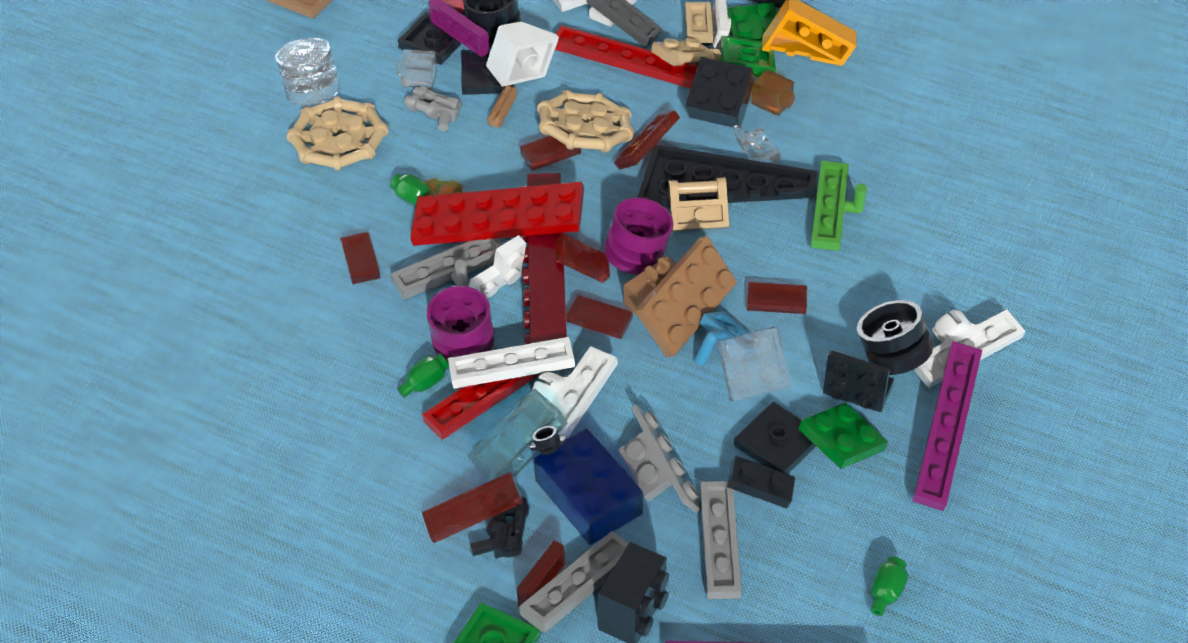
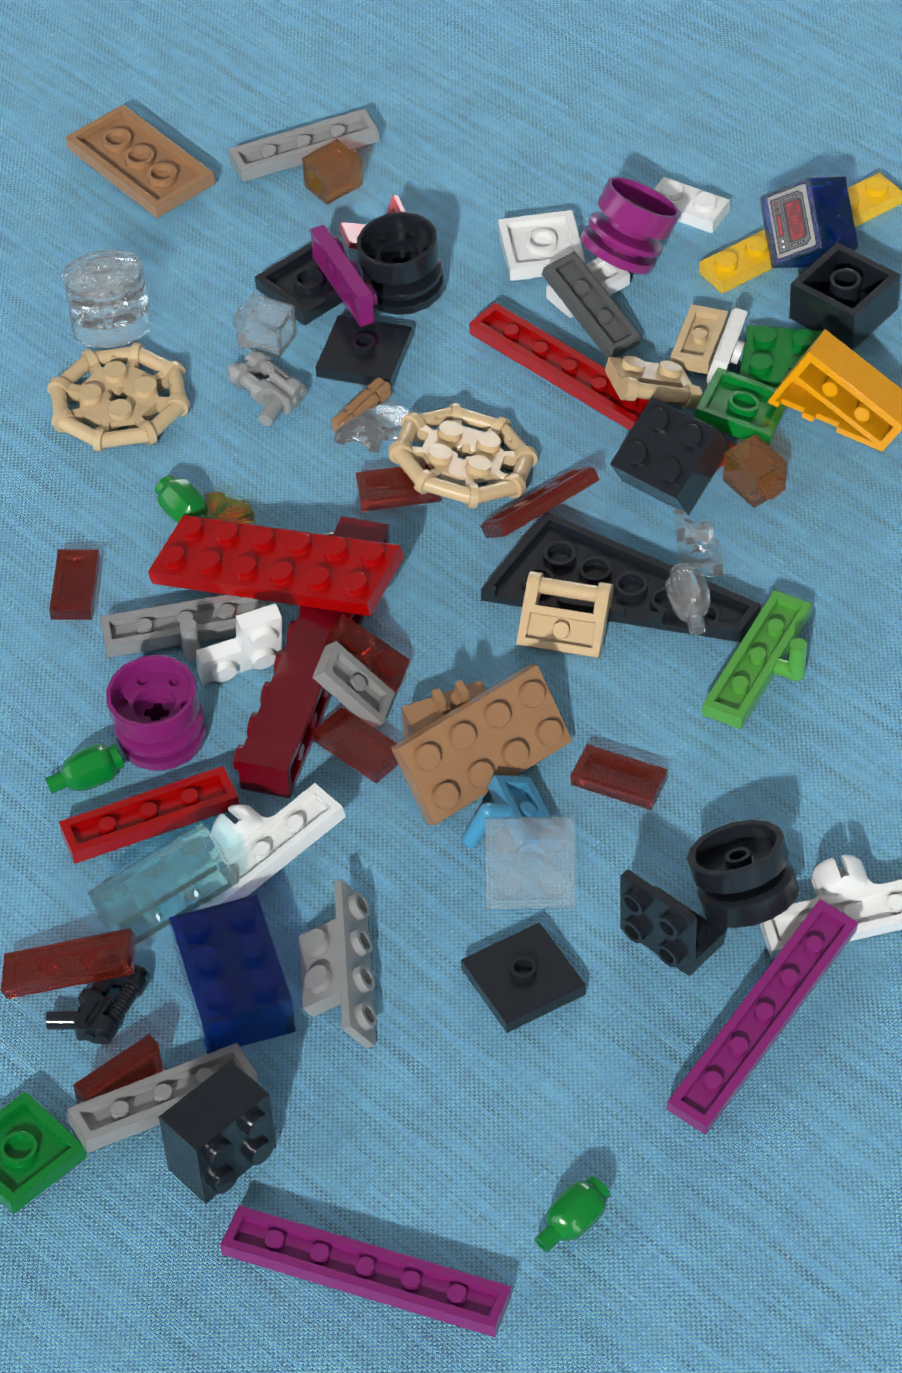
camera: 20 degrees right, 0 degrees up
white plate [448,337,575,389] -> none
white slope [486,21,559,87] -> none
black plate [529,426,567,455] -> none
magenta wheel [604,197,674,275] -> none
light grey plate [700,481,742,599] -> none
black plate [727,456,795,509] -> none
green plate [798,402,888,469] -> none
none -> light grey plate [312,641,395,729]
none -> clear slope [334,400,409,453]
none -> clear plant [666,563,710,635]

